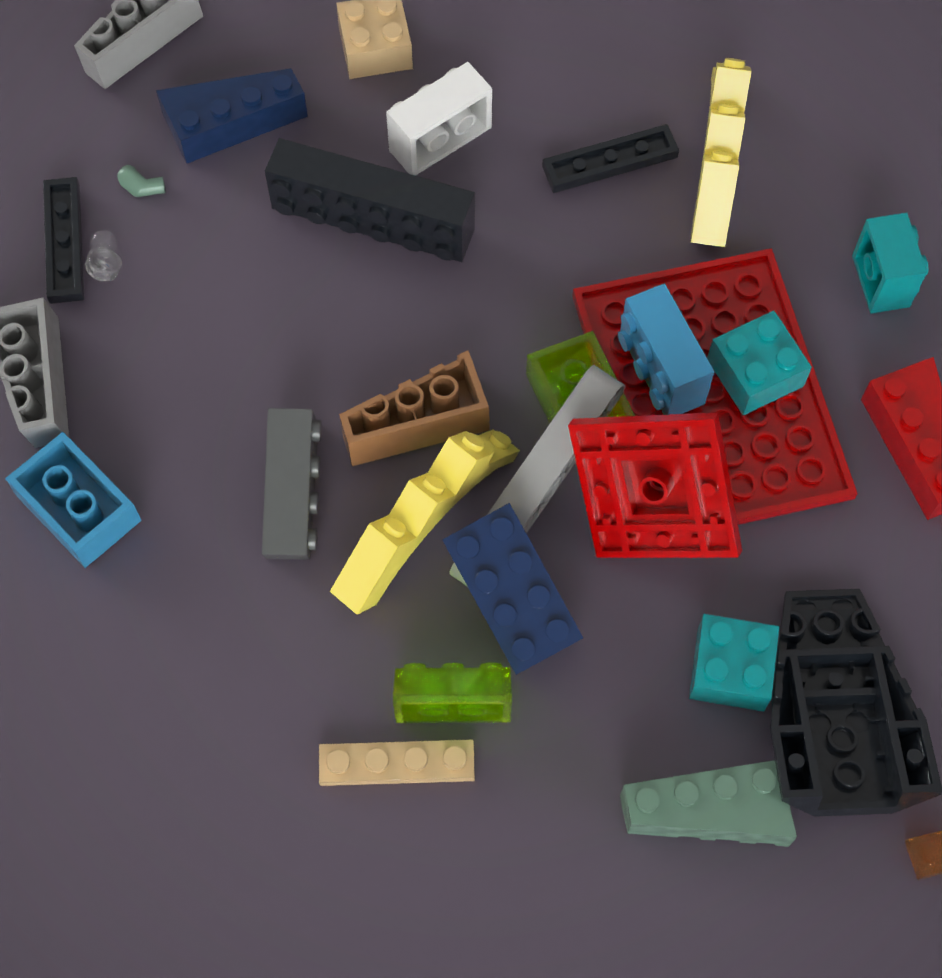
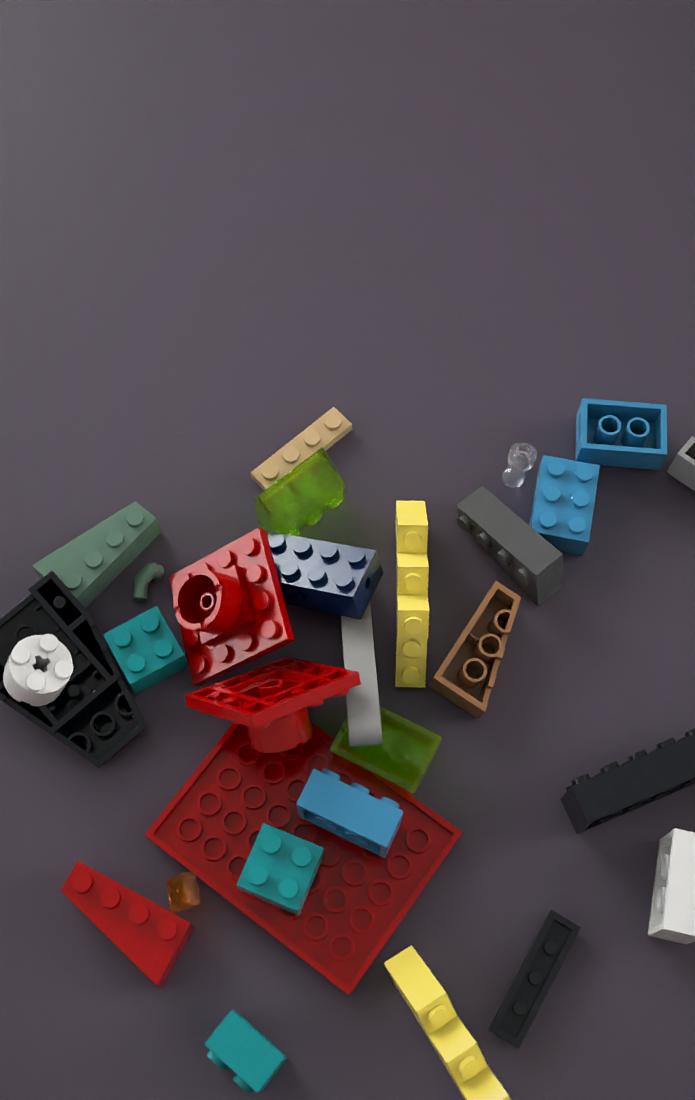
camera: 140 degrees right, 0 degrees up
none -> white brick [3,634,73,706]
none -> sand green arm [132,562,164,602]
none -> clear orange plate [166,871,201,913]
none -> red piece [169,528,295,686]
none -> clear plate [502,442,537,488]
none -> dark azure brick [529,455,600,556]

